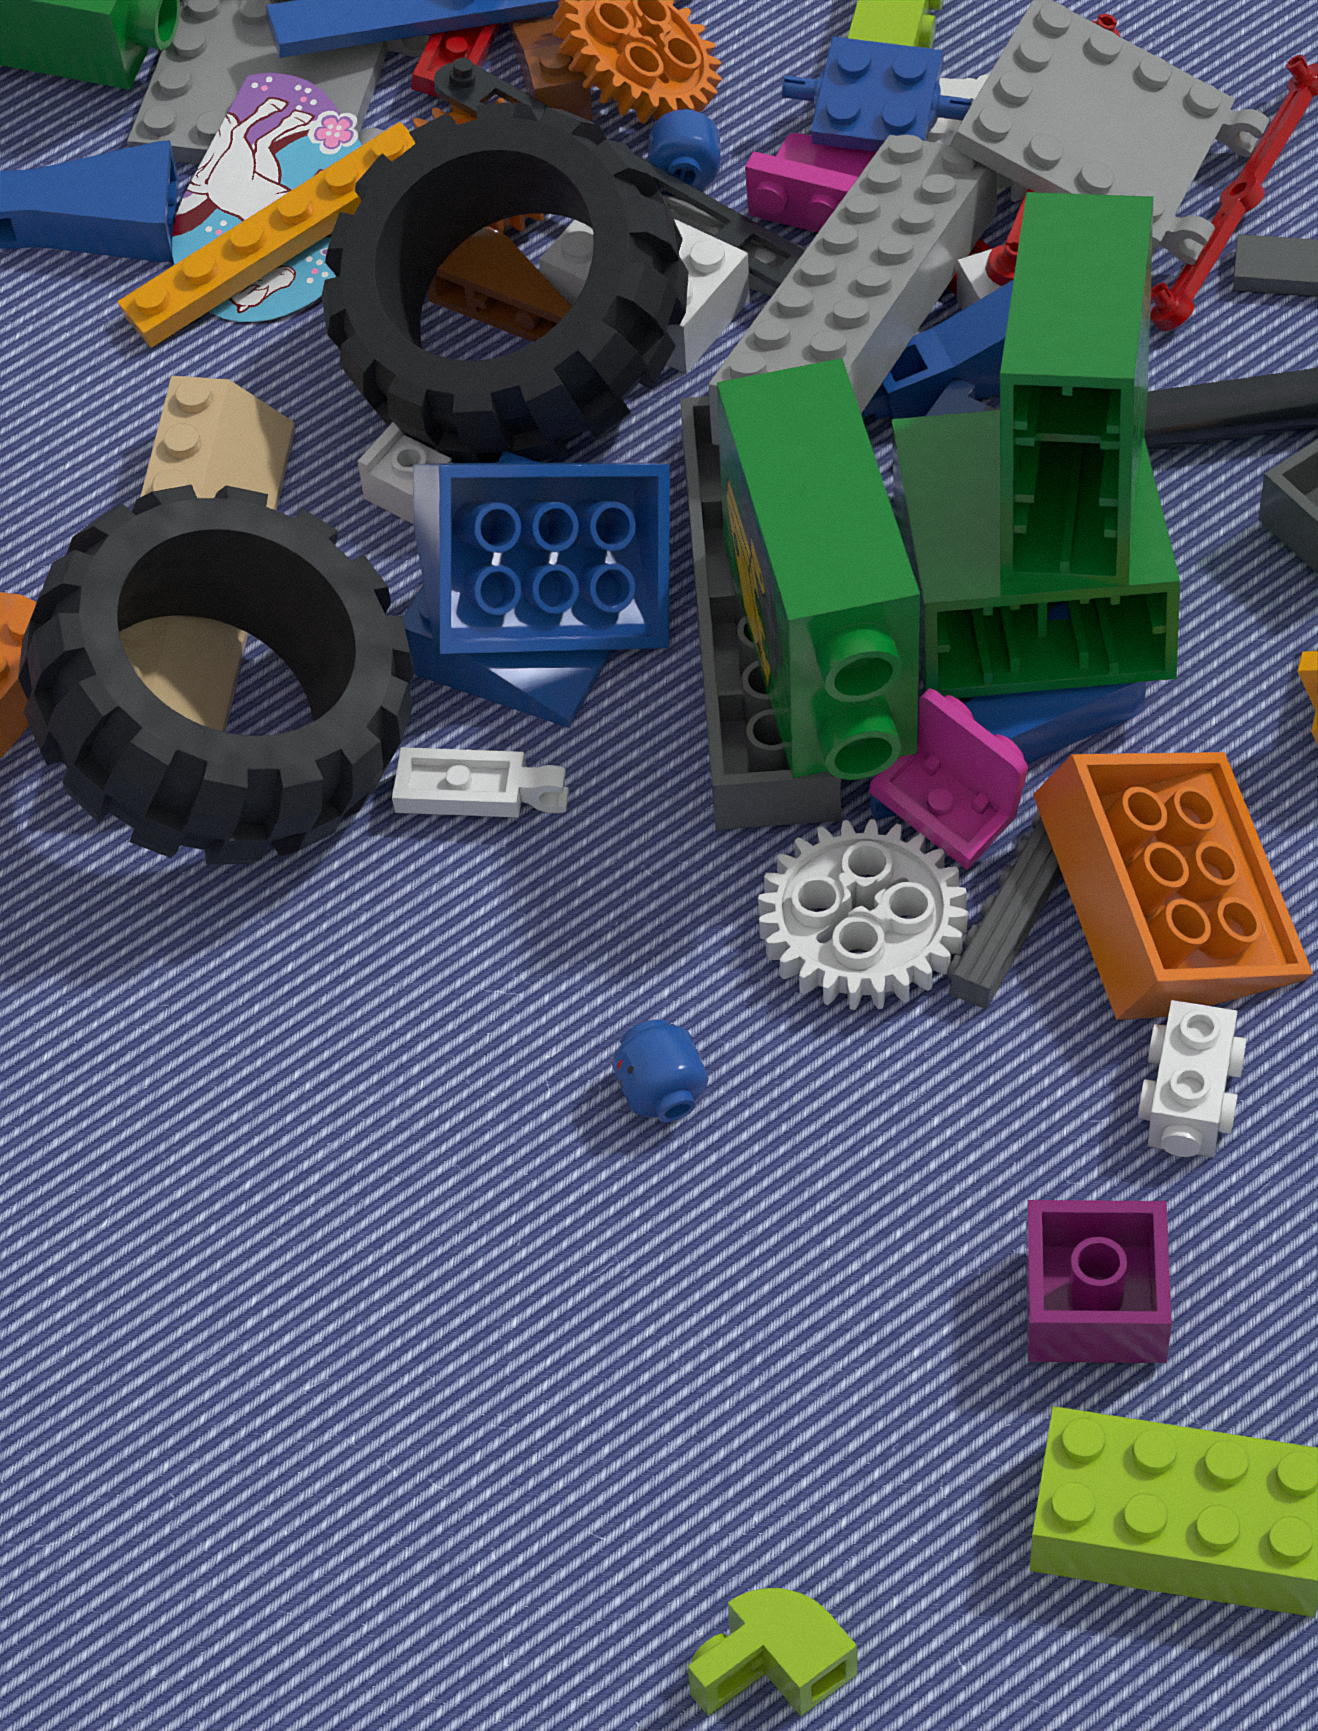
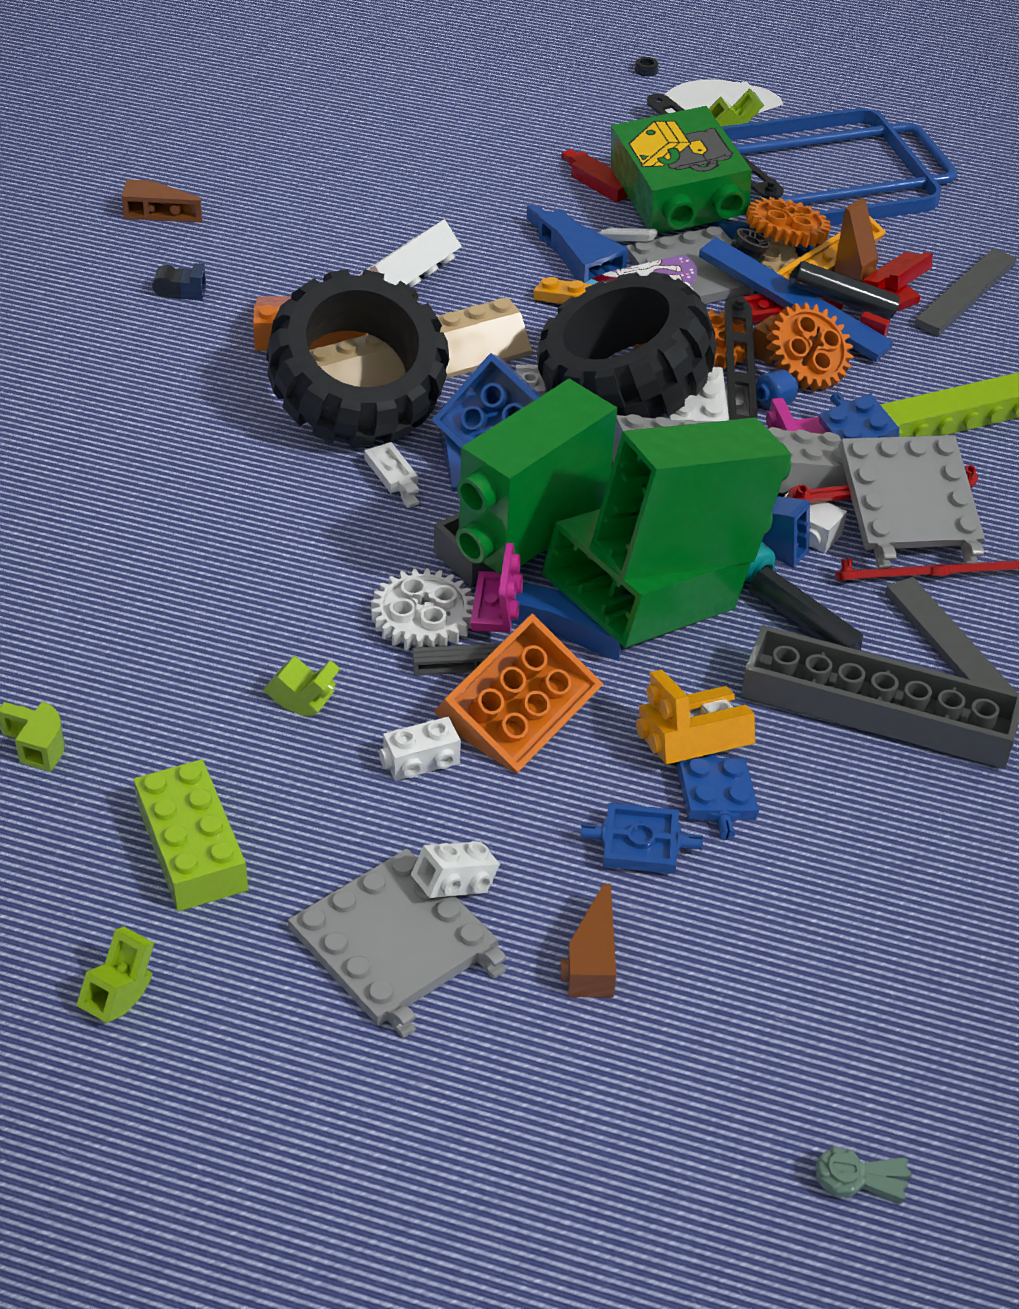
camera: 50 degrees right, 10 degrees down
blue head [612,1019,709,1122] -> none
magenta brick [1025,1200,1172,1363] -> none
none -> lime brick [263,655,340,716]
none -> white tile [600,228,658,242]

